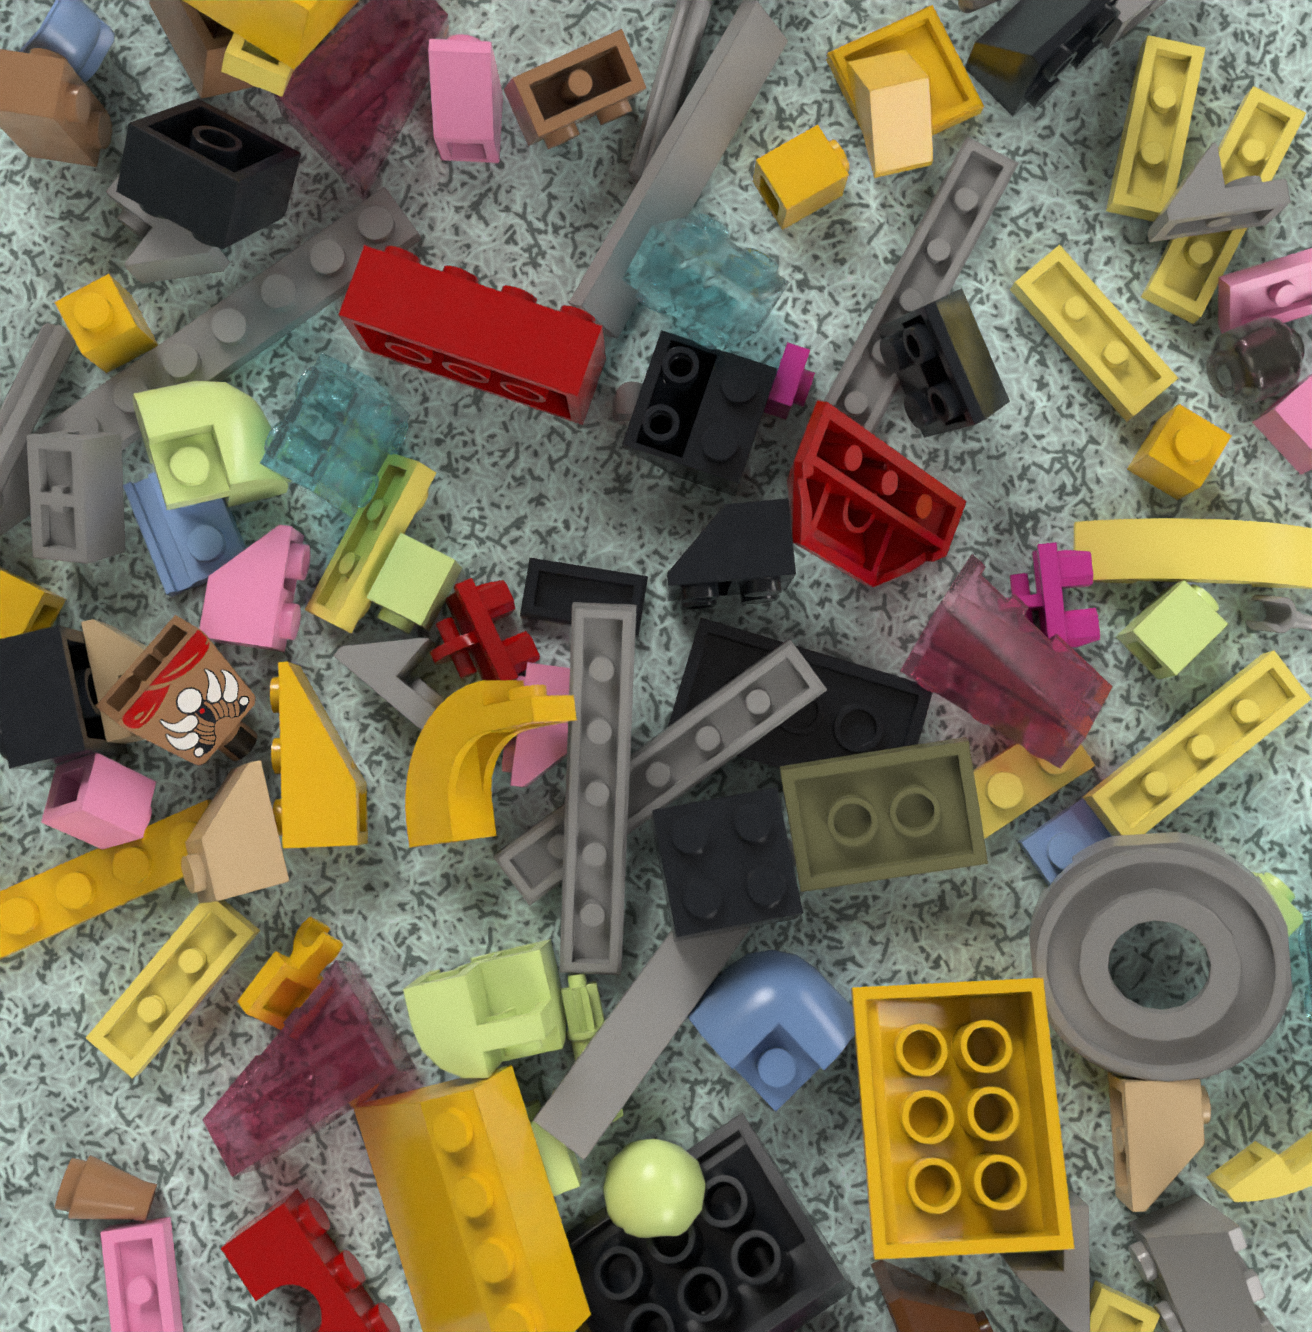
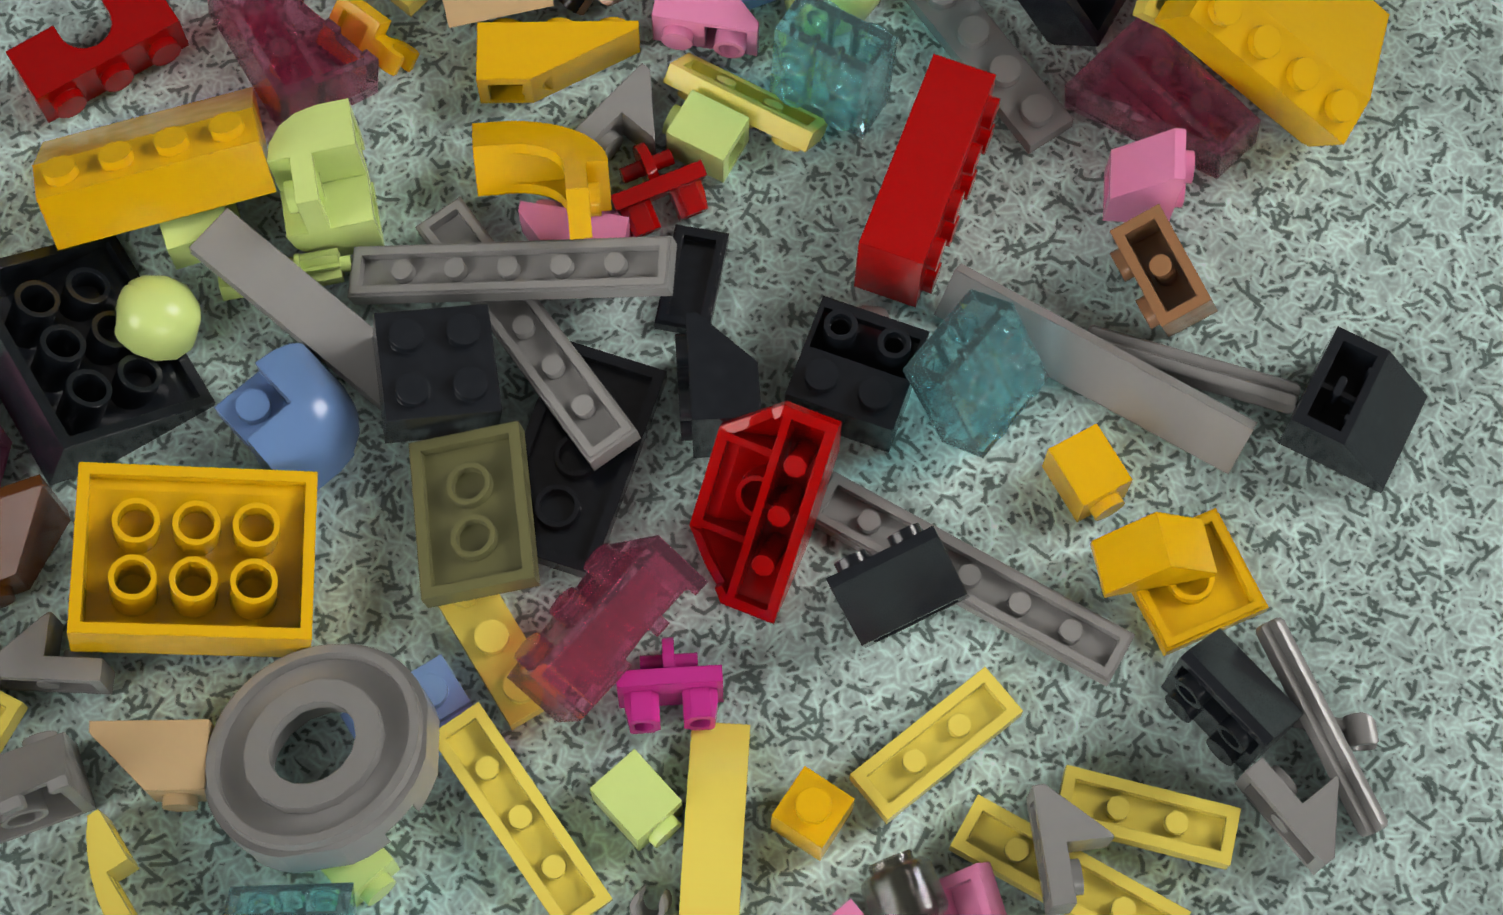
camera: 90 degrees right, 15 degrees down
dark pink plate [764,342,815,420] -> none

